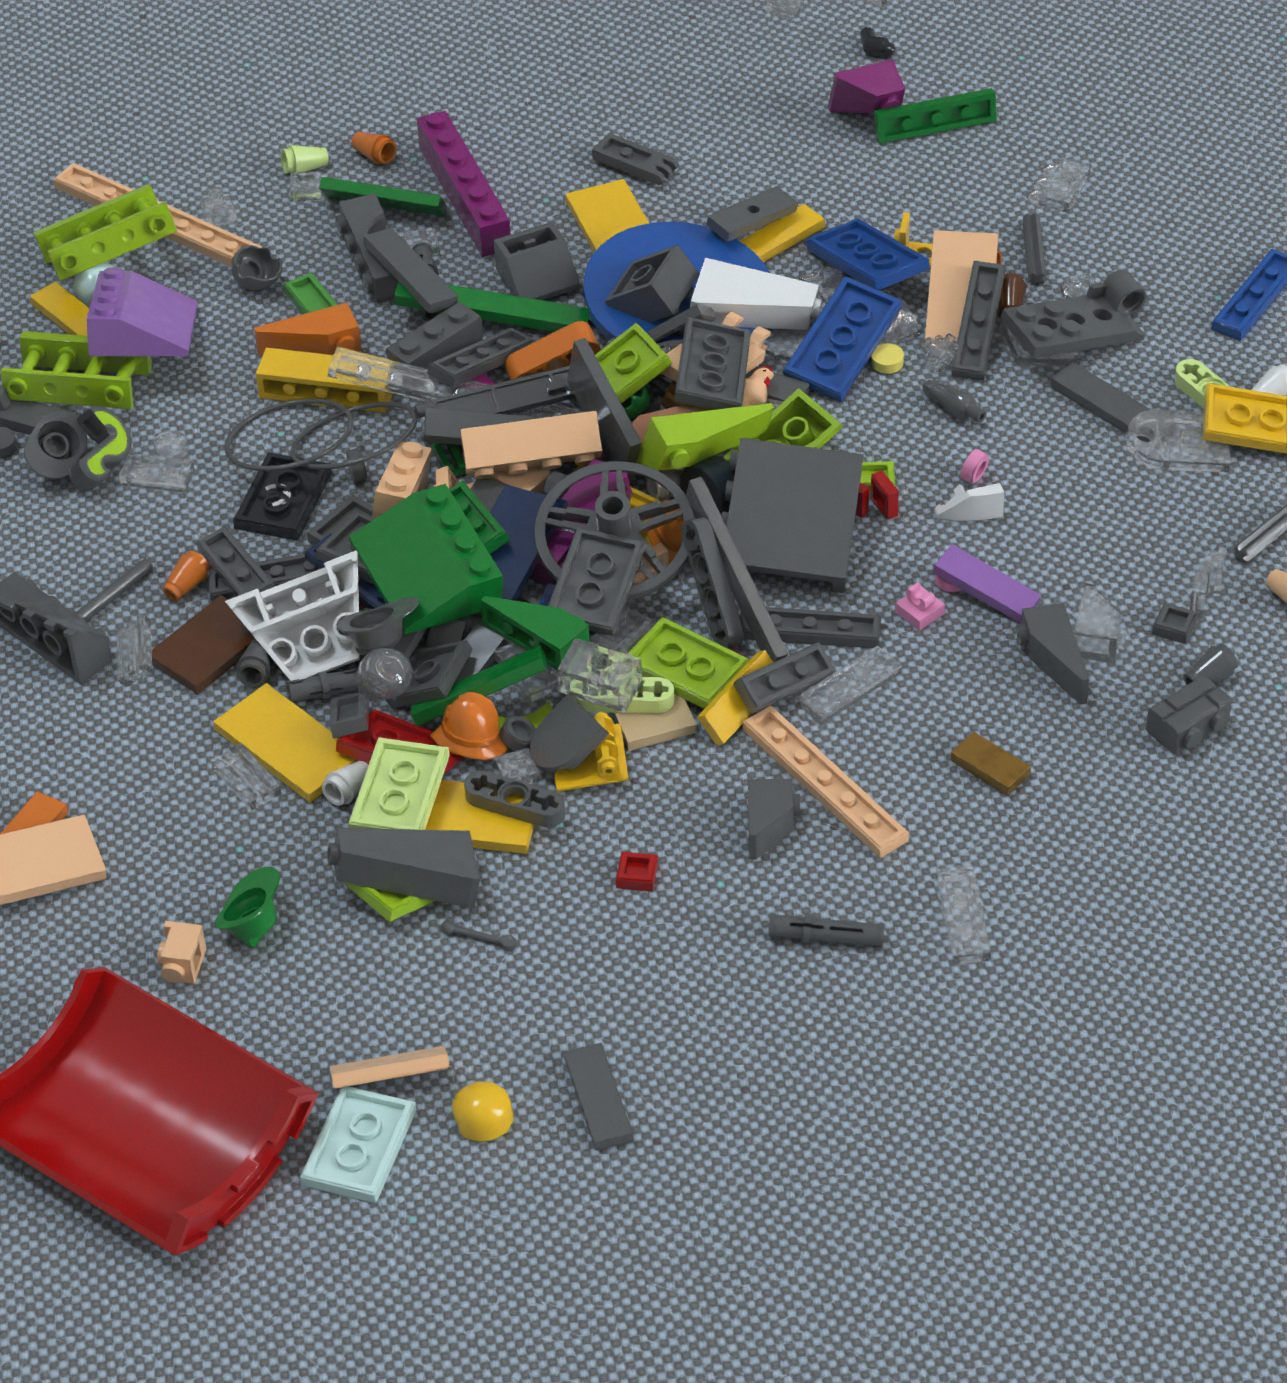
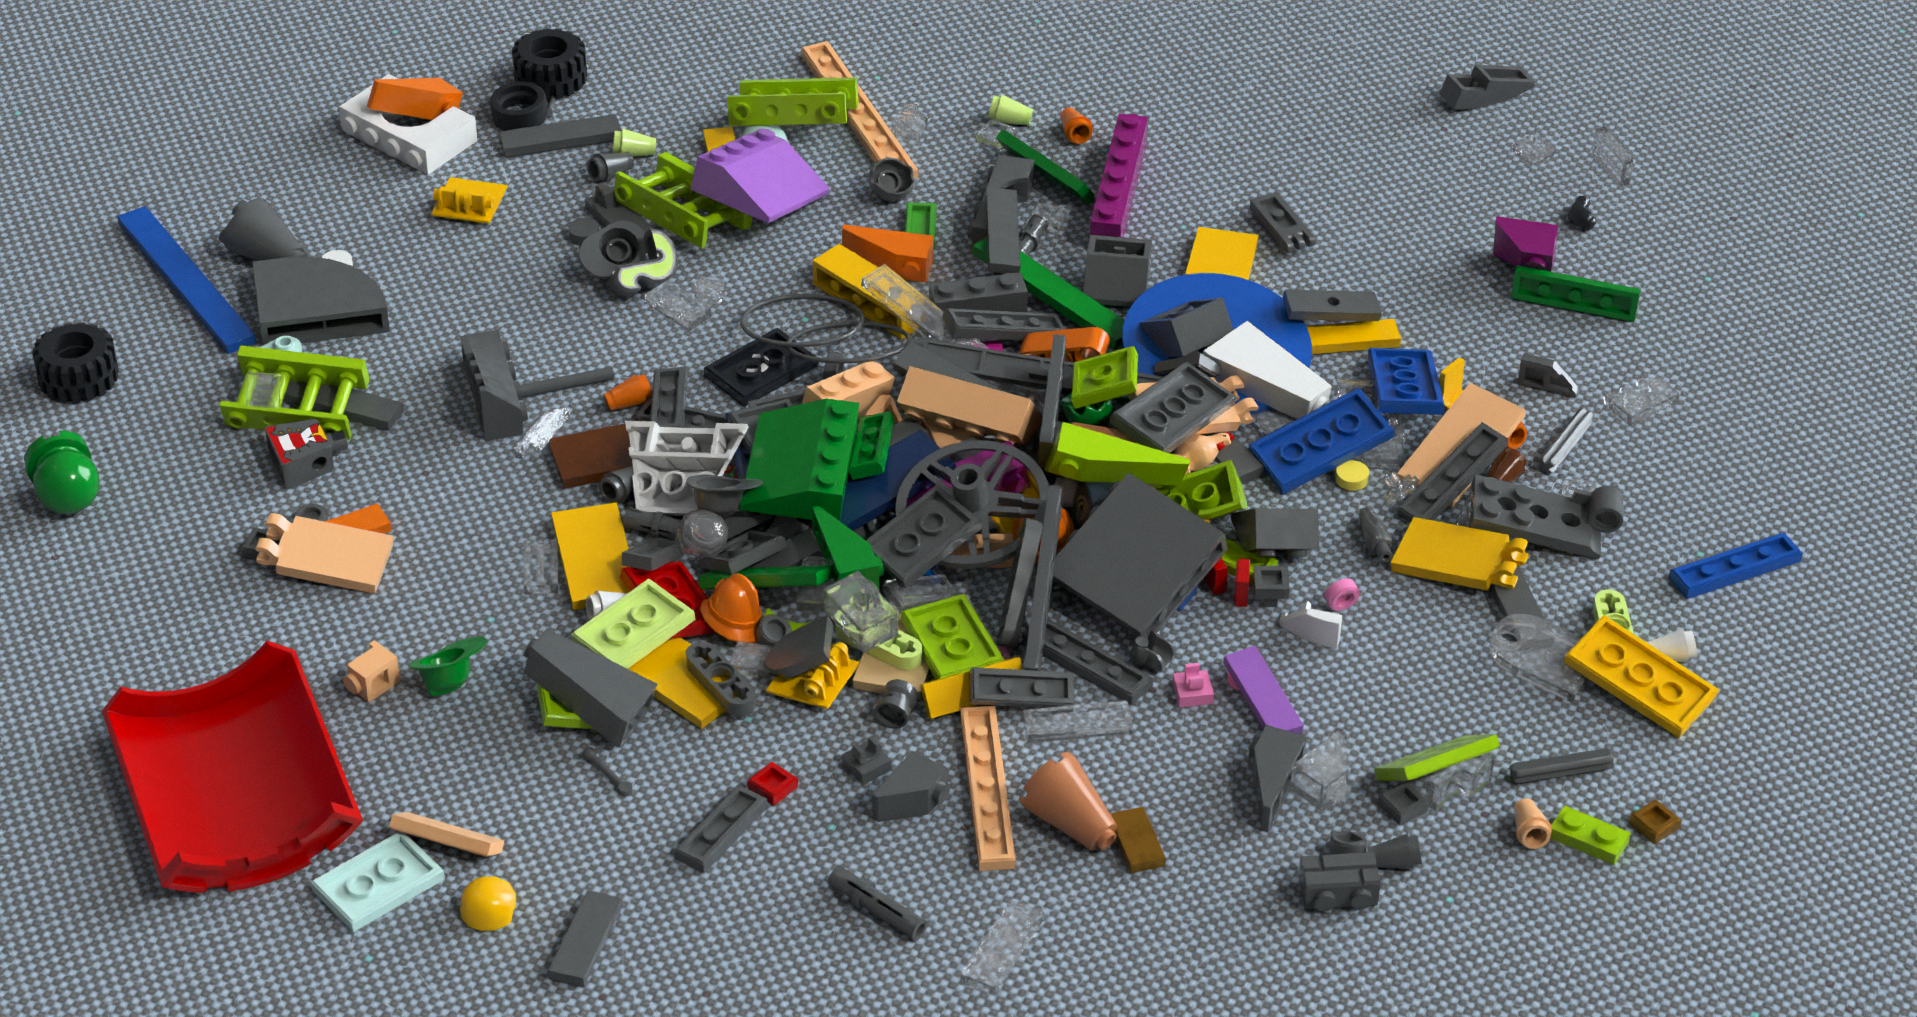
camera: 30 degrees right, 5 degrees down
none -> dark grey tile [674,785,767,873]
none -> dark grey tile [842,736,892,785]
none -> dark grey wheel [875,679,918,729]
none -> nougat cone [1019,752,1117,851]
none -> dark grey arm [1131,630,1176,671]
none -> dark grey slope [1231,508,1319,557]
none -> dark grey tile [1253,565,1290,607]
none -> dark grey tile [1330,831,1367,854]
none -> lime tile [1374,734,1500,781]
none -> yellow tile [1390,517,1529,591]
none -> dark grey tile [1518,353,1578,398]

